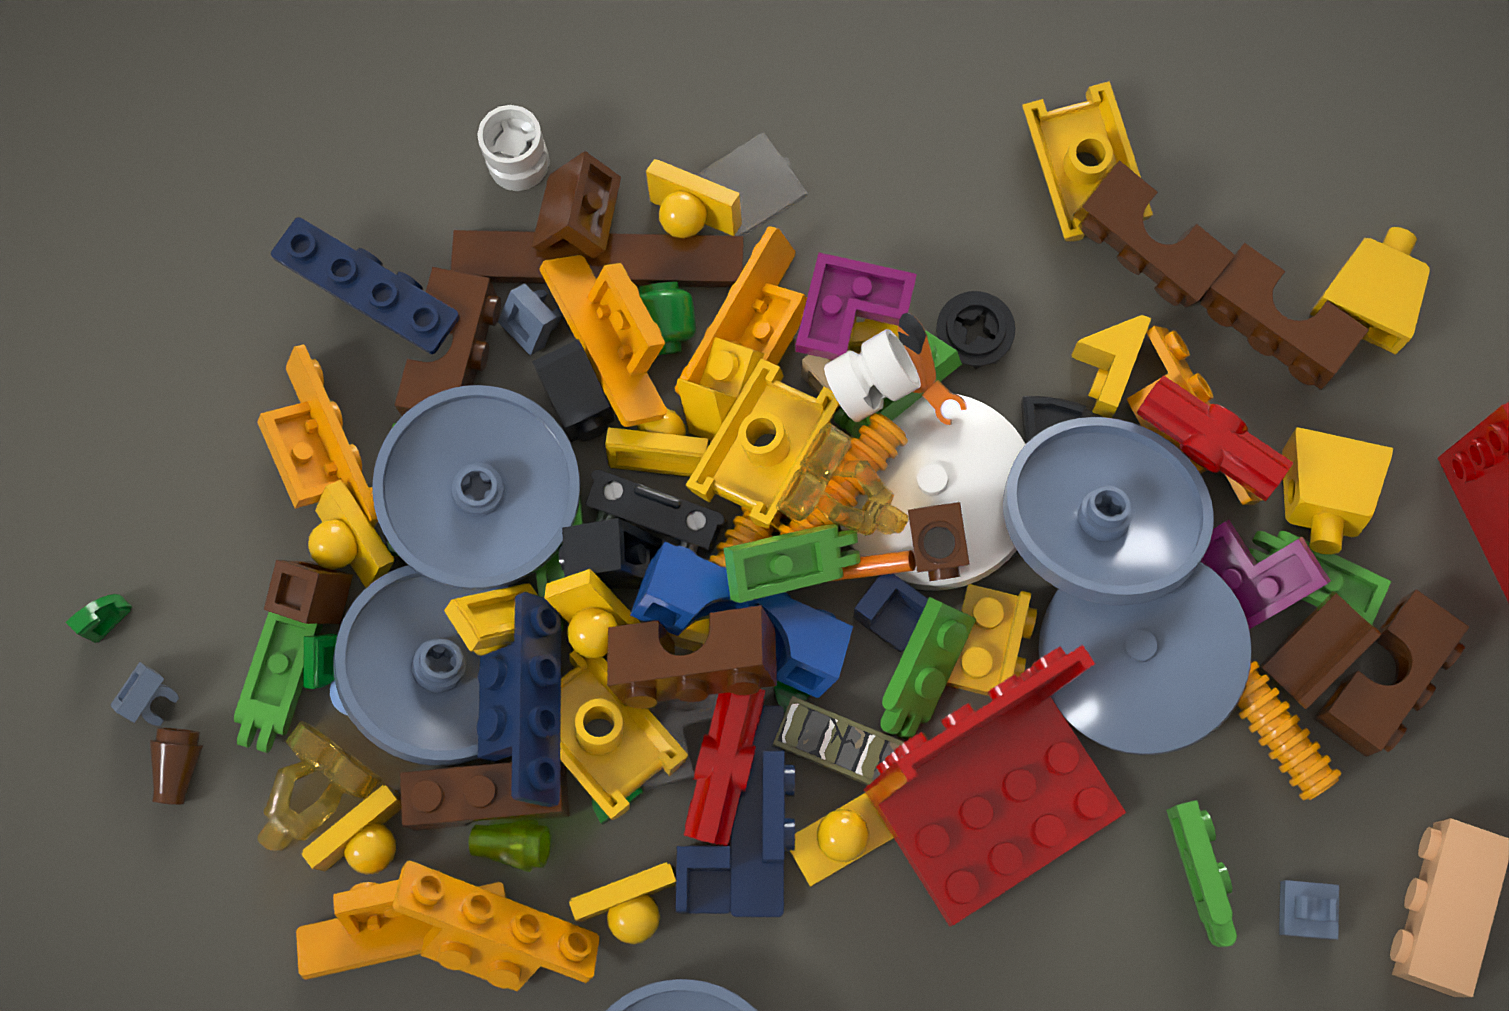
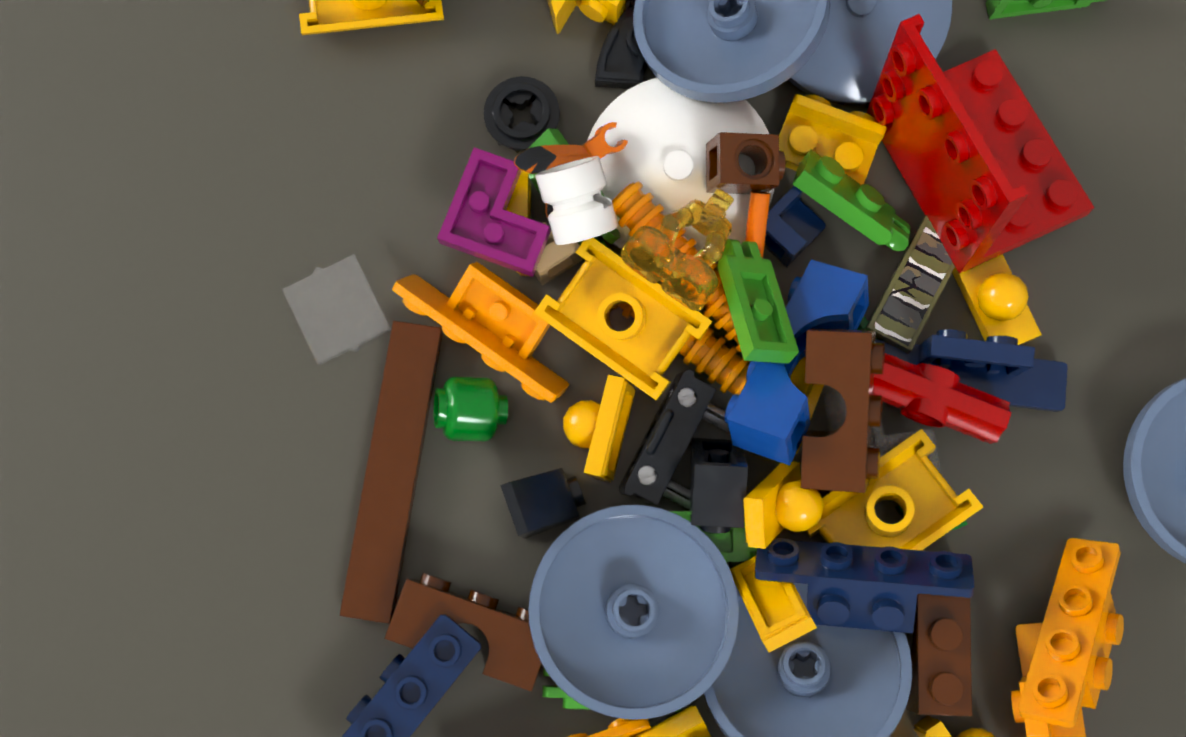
camera: 85 degrees left, 5 degrees up
clear neon green cone [469,819,551,872] -> none
white wheel [477,105,550,191] -> none
sand blue tile [498,283,563,355] -> none
reddish brown panel [532,151,621,258] -> none
light orange bracket [539,255,667,427] -> none
yellow tile [569,862,676,944] -> none
yellow tile [646,159,742,238] -> none
dark blue panel [676,846,731,914] -> none
yellow slope [677,337,764,441] -> none

